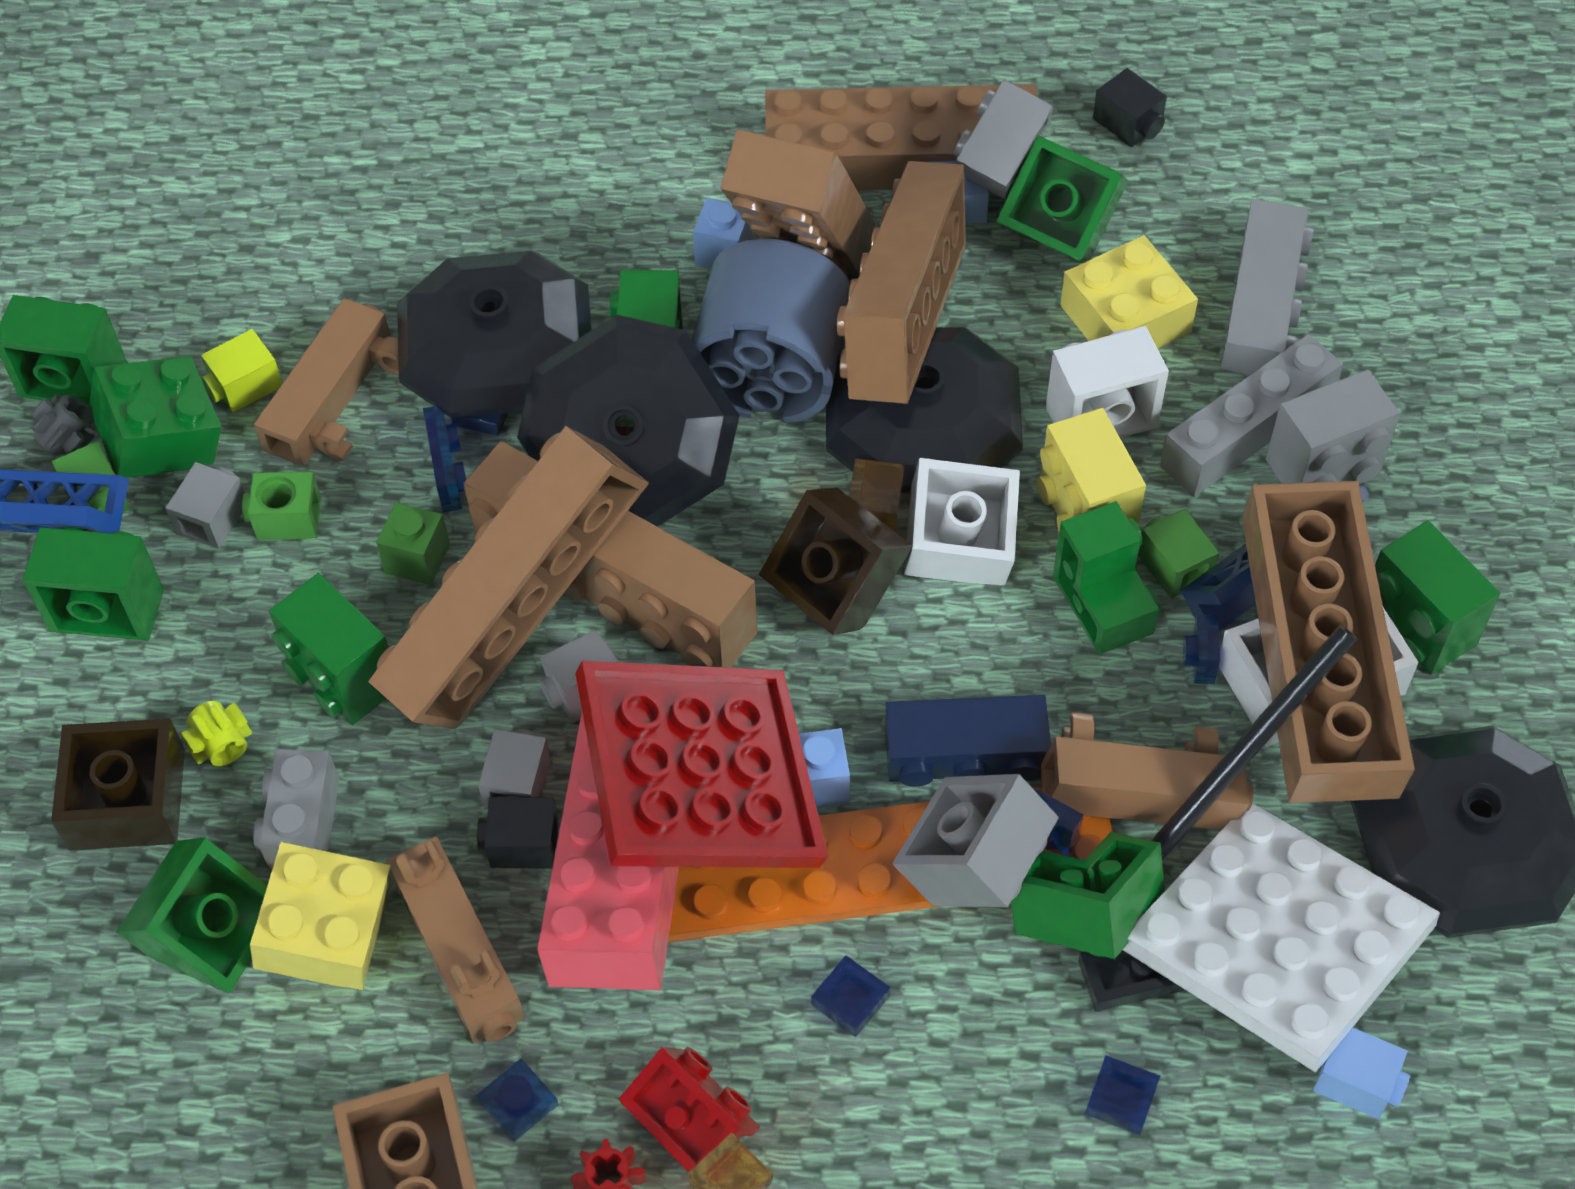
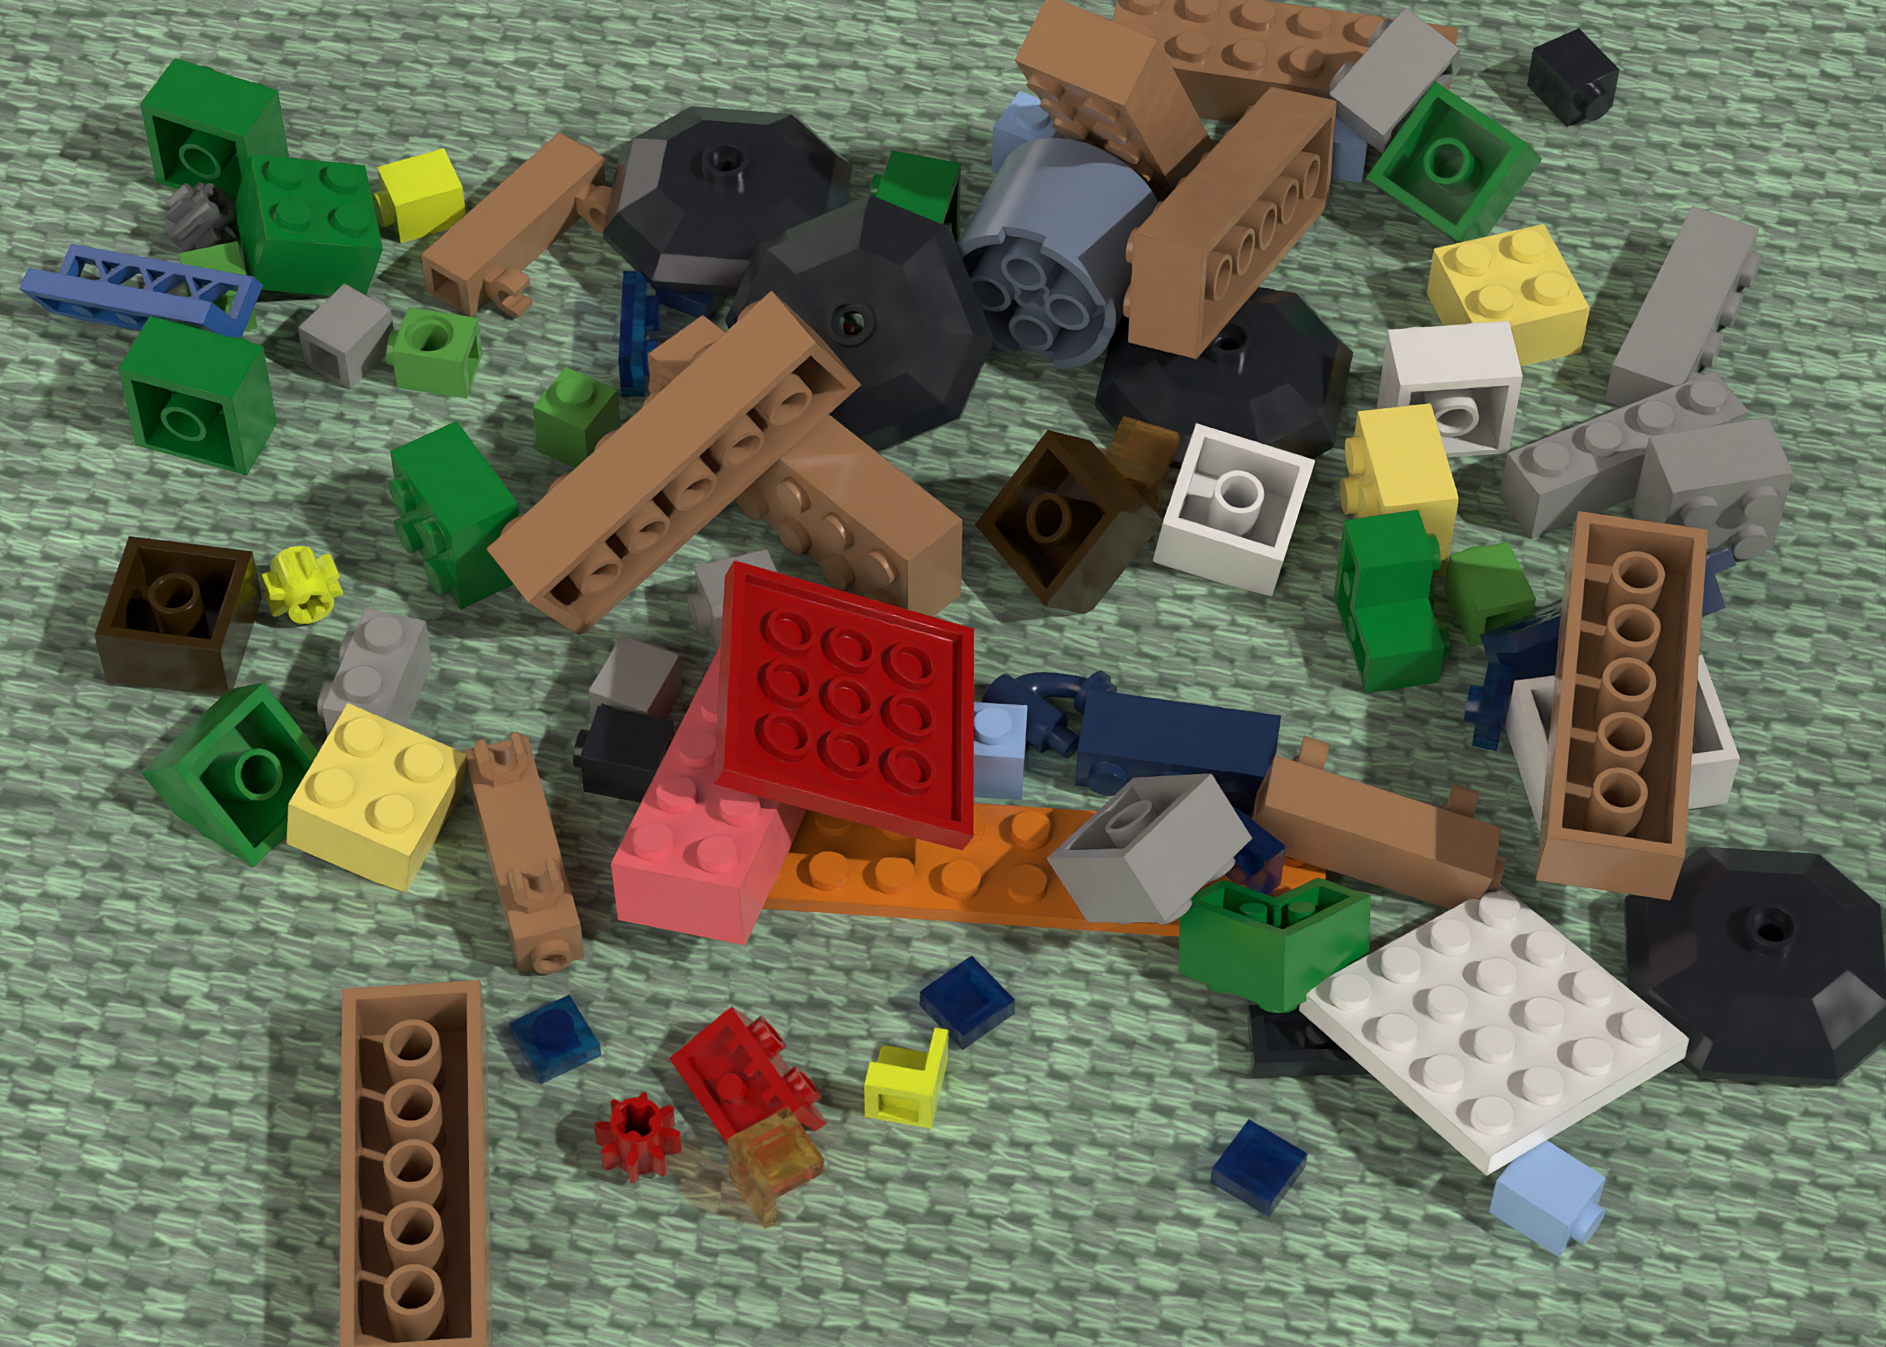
camera: 10 degrees right, 5 degrees down
black piece [1151,625,1357,861] -> none
green brick [1375,520,1501,675] -> none
none -> neon yellow panel [864,1027,949,1129]
none -> dark blue plant [981,670,1117,759]

